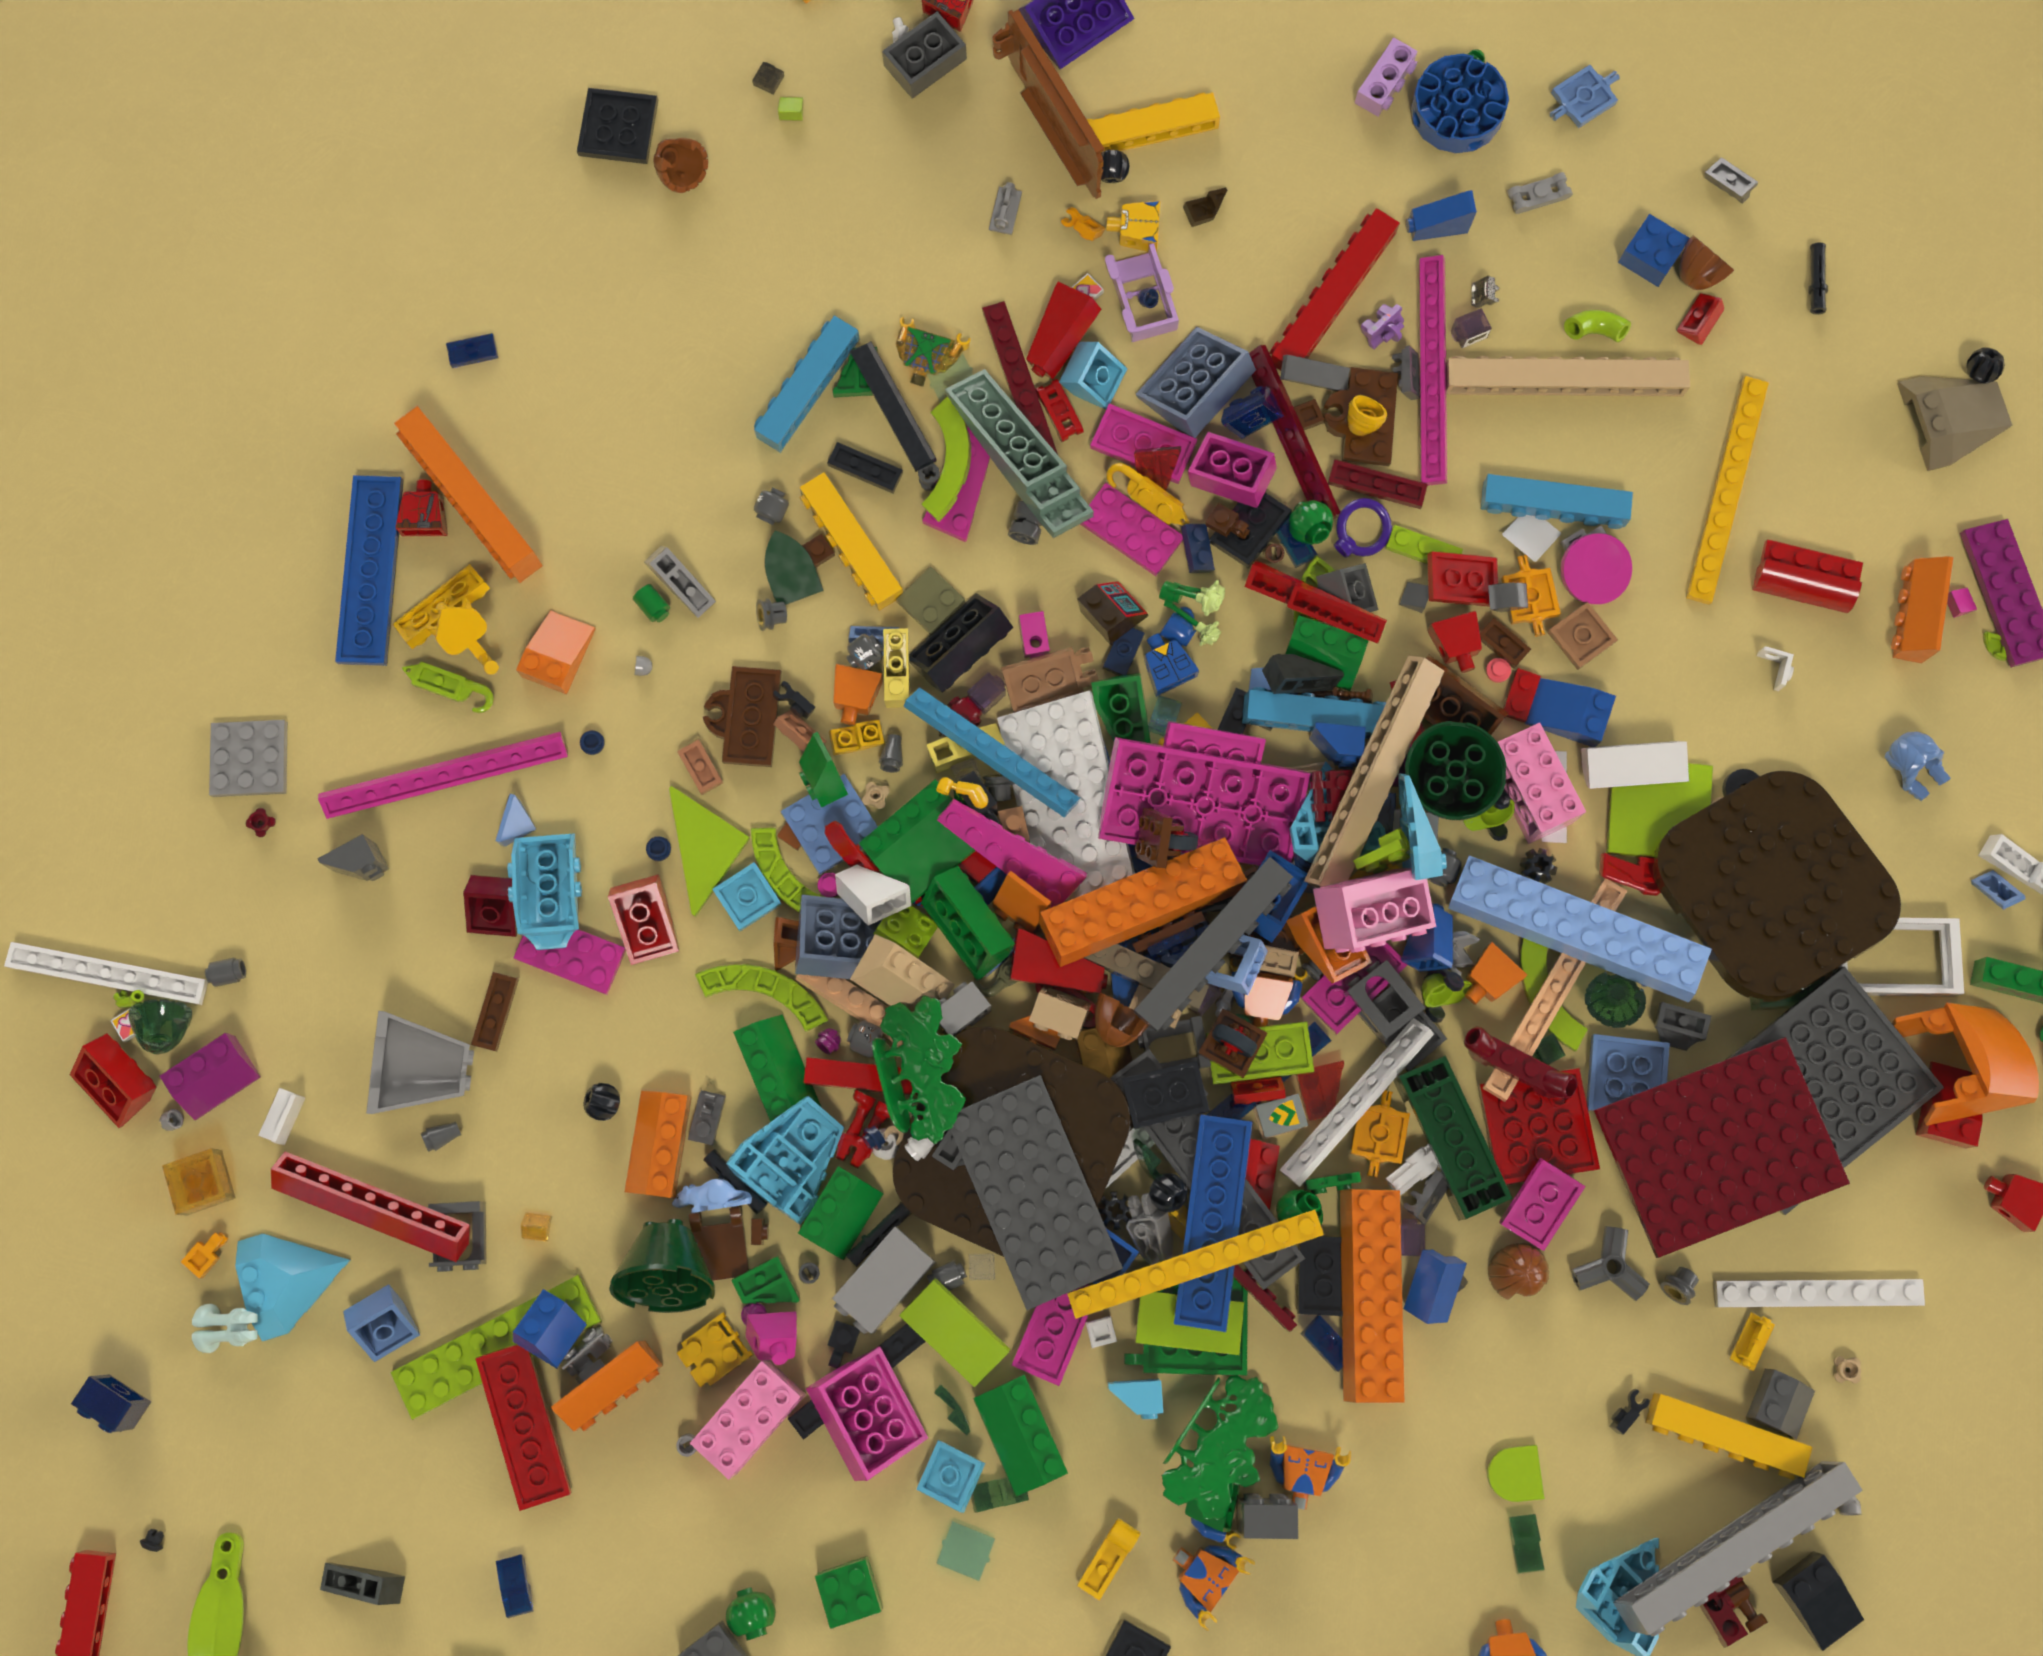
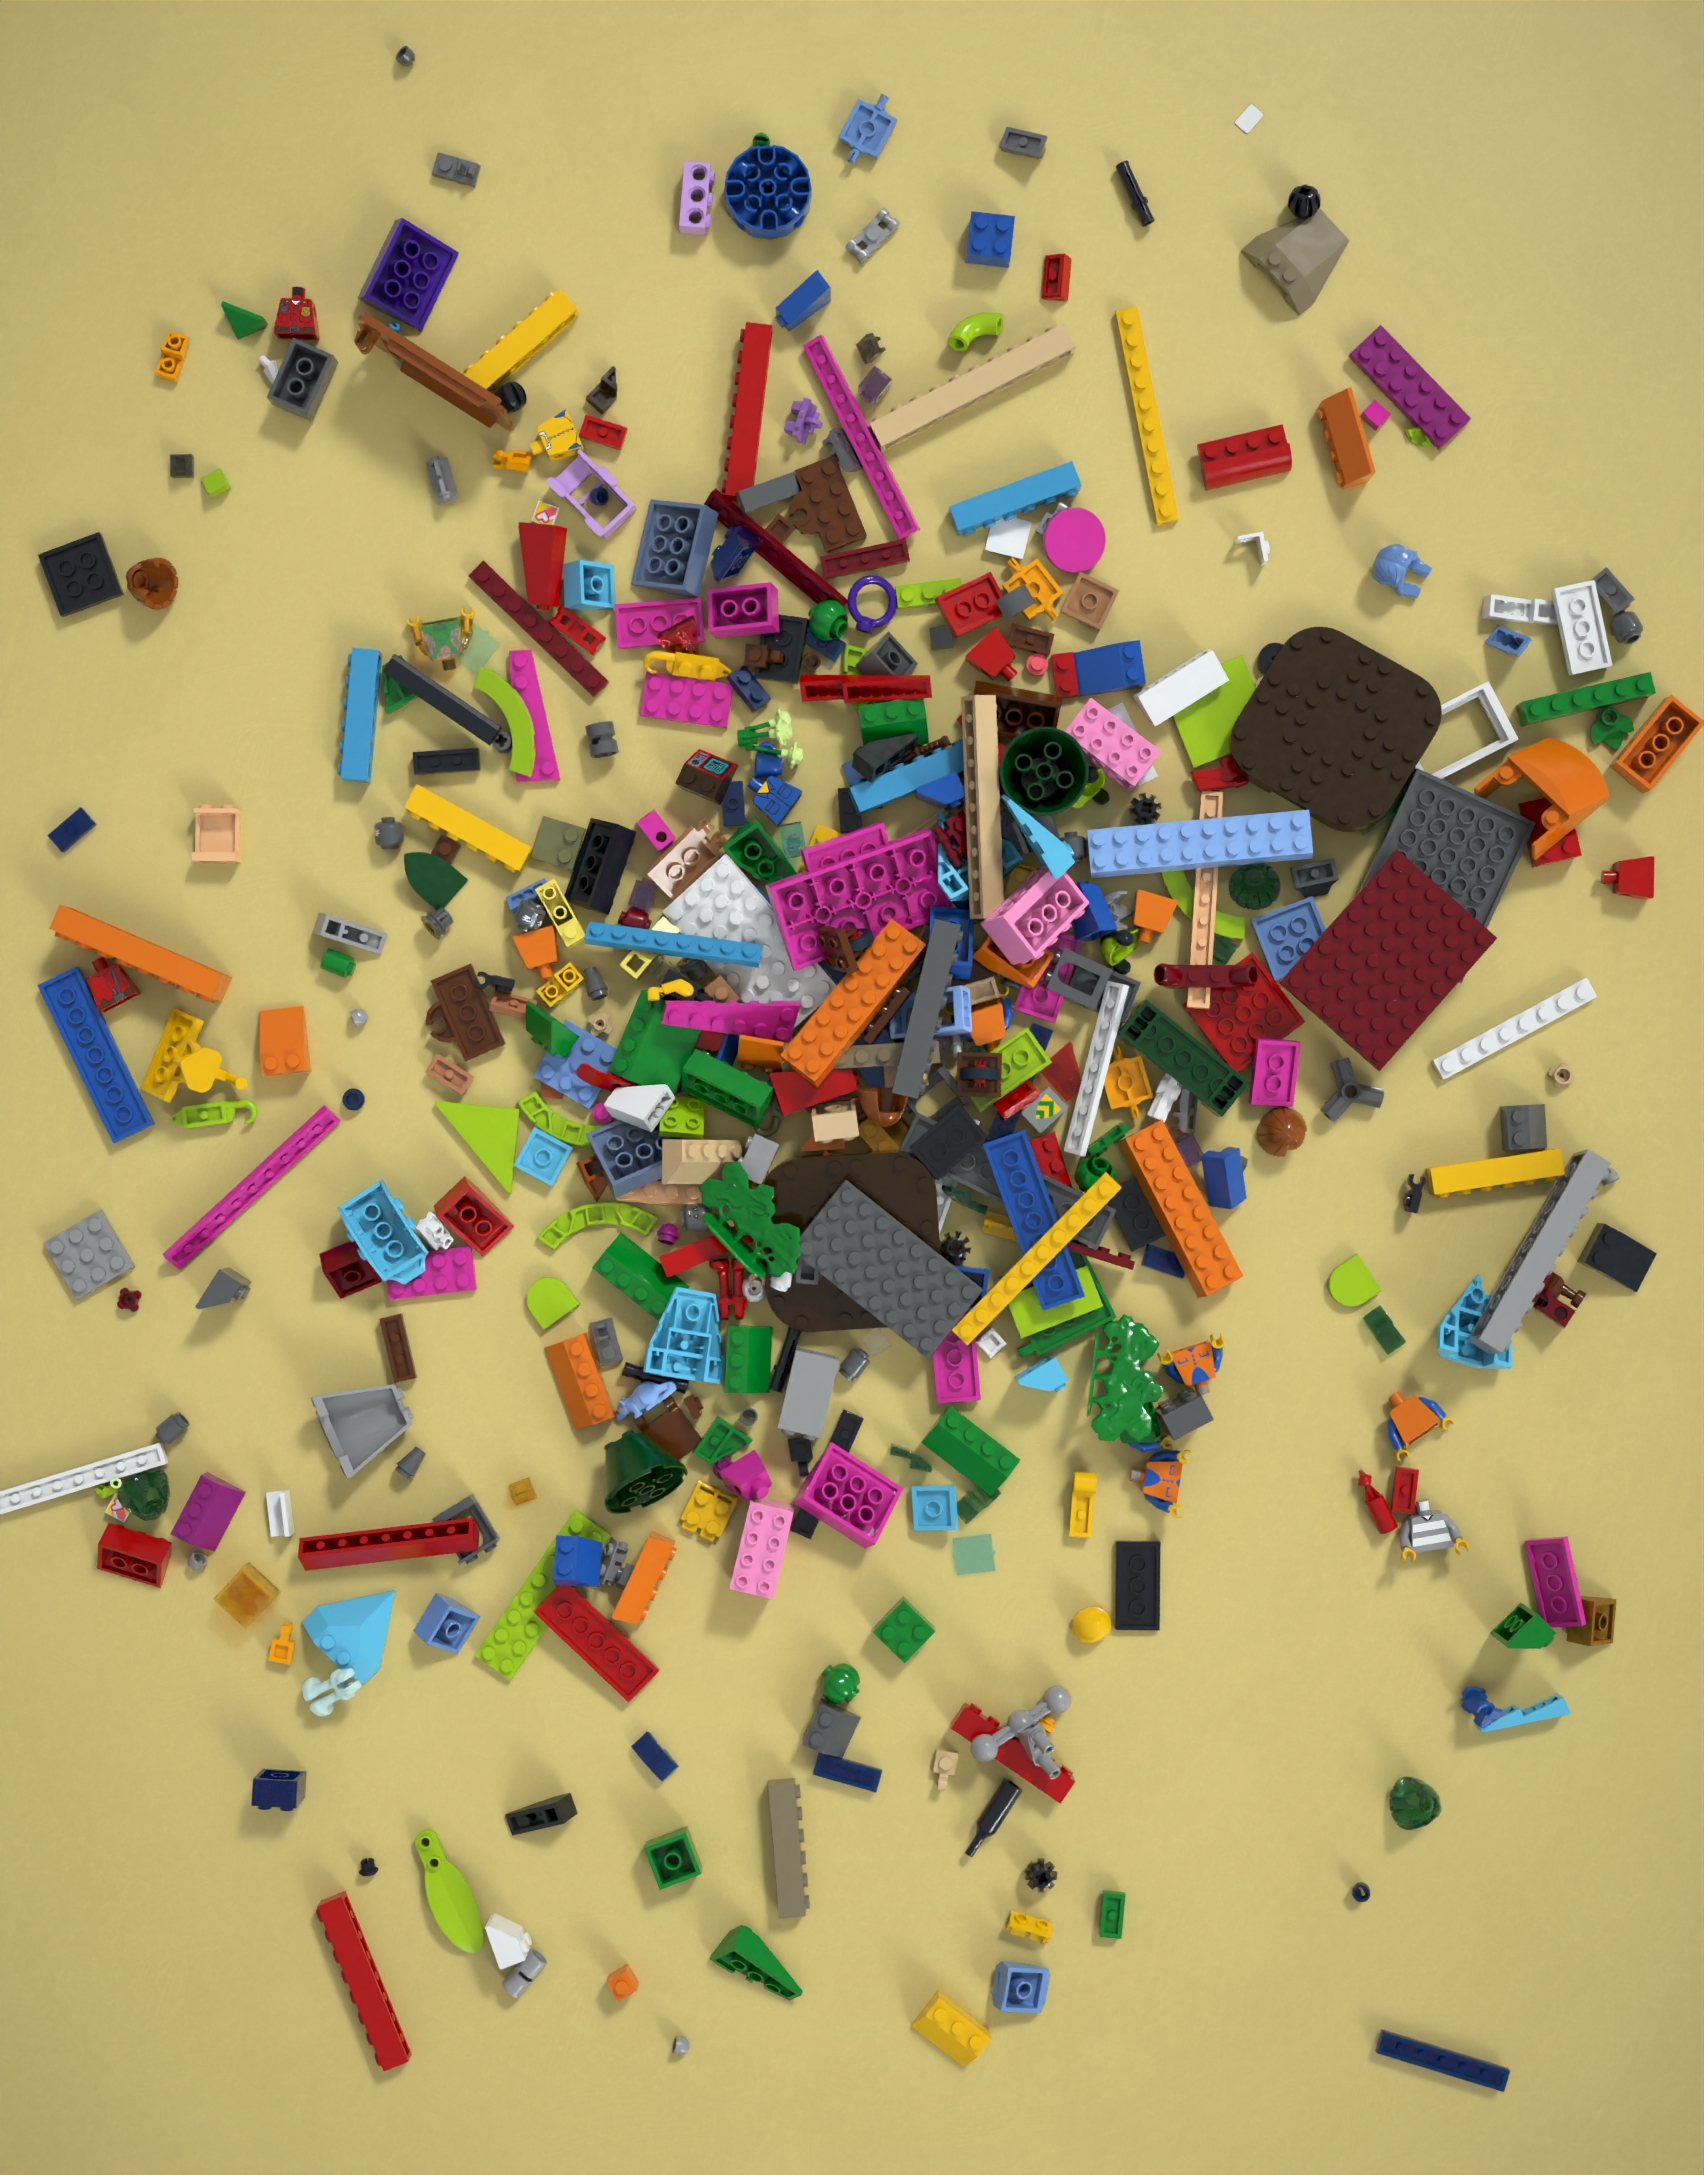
camera: 30 degrees left, 10 degrees up
medium blue slope [495,794,536,847] -> none
black piece [583,1083,620,1121] -> none
dark blue plate [646,836,671,861] -> none
light grey hinge [676,1434,697,1457] -> none
dark blue plate [862,1126,885,1151] -> none
lime tile [899,1278,1010,1387] -> none
sand green slope [945,369,1094,538] -> none
light grey hinge [1126,1193,1174,1265] -> none
clear blue plate [1147,927,1198,960] -> none
black piece [1149,1173,1188,1212] -> none
yellow hat [1347,395,1387,436] -> none
lime plate [1353,828,1410,874] -> none
dark grey piece [1660,1267,1699,1305] -> none
dark orange hair [1679,235,1734,290] -> none
yellow hinge [1730,1312,1775,1371] -> none
none -> light nougat panel [192,804,241,863]
none -> white hips [416,1211,454,1251]
none -> lime tile [527,1277,580,1330]
none -> red plate [579,415,628,450]
none -> white sticker [1235,104,1264,134]

